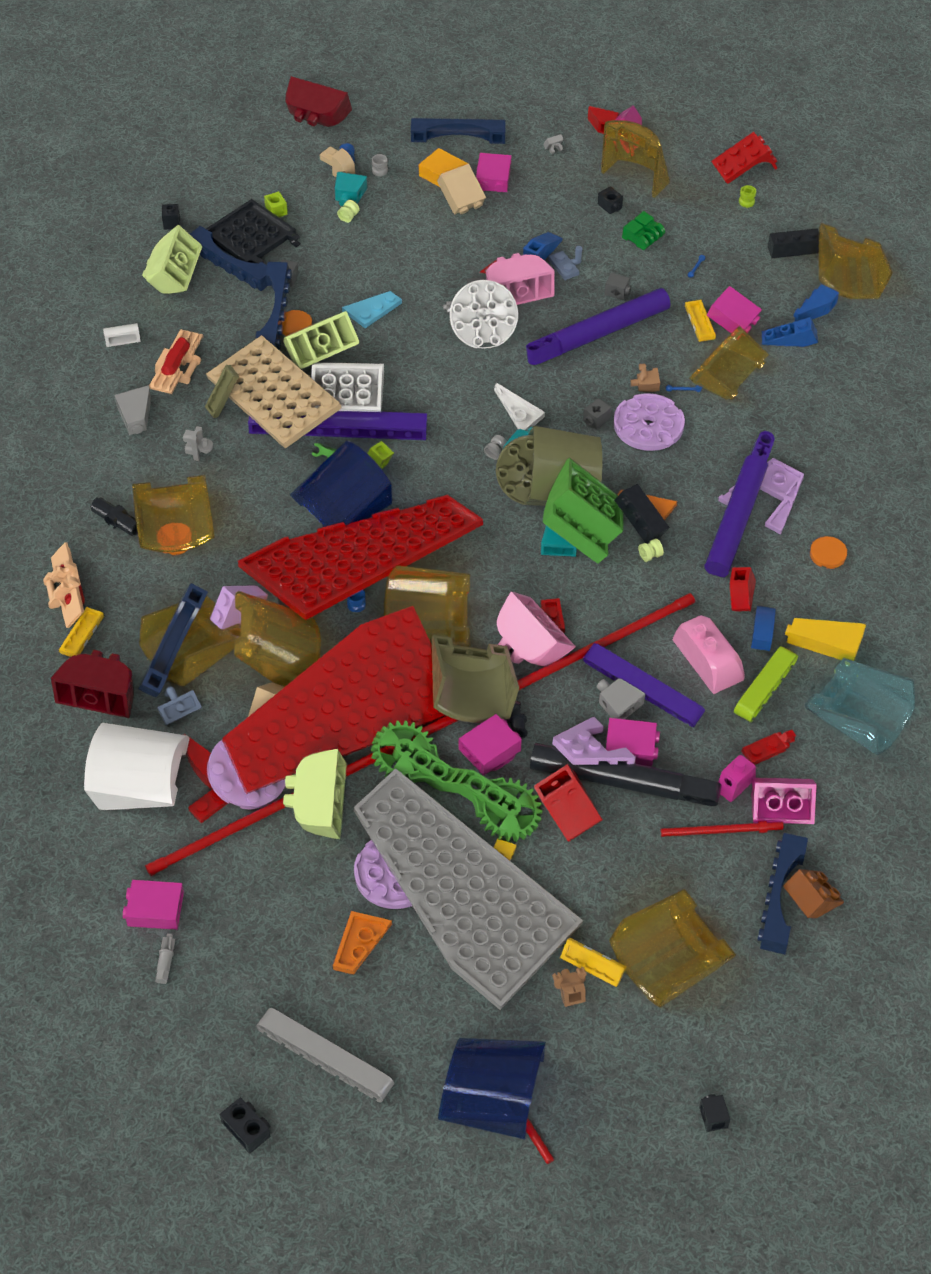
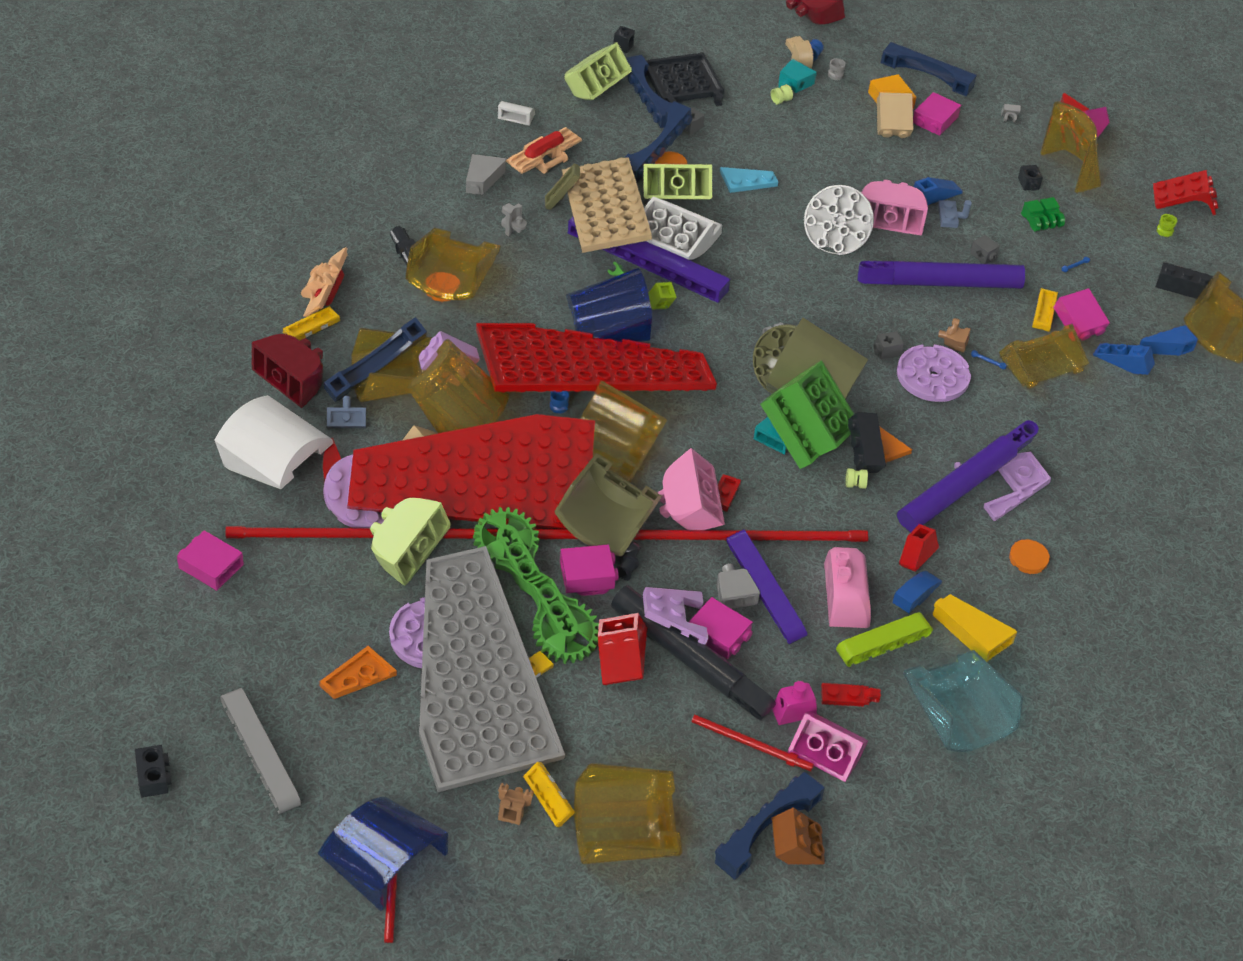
camera: 25 degrees right, 5 degrees down
light grey piece [155,934,175,984] -> none
red plate [188,789,230,823] -> none
lime brick [264,191,288,217] -> none
white wing [494,383,545,431] -> none

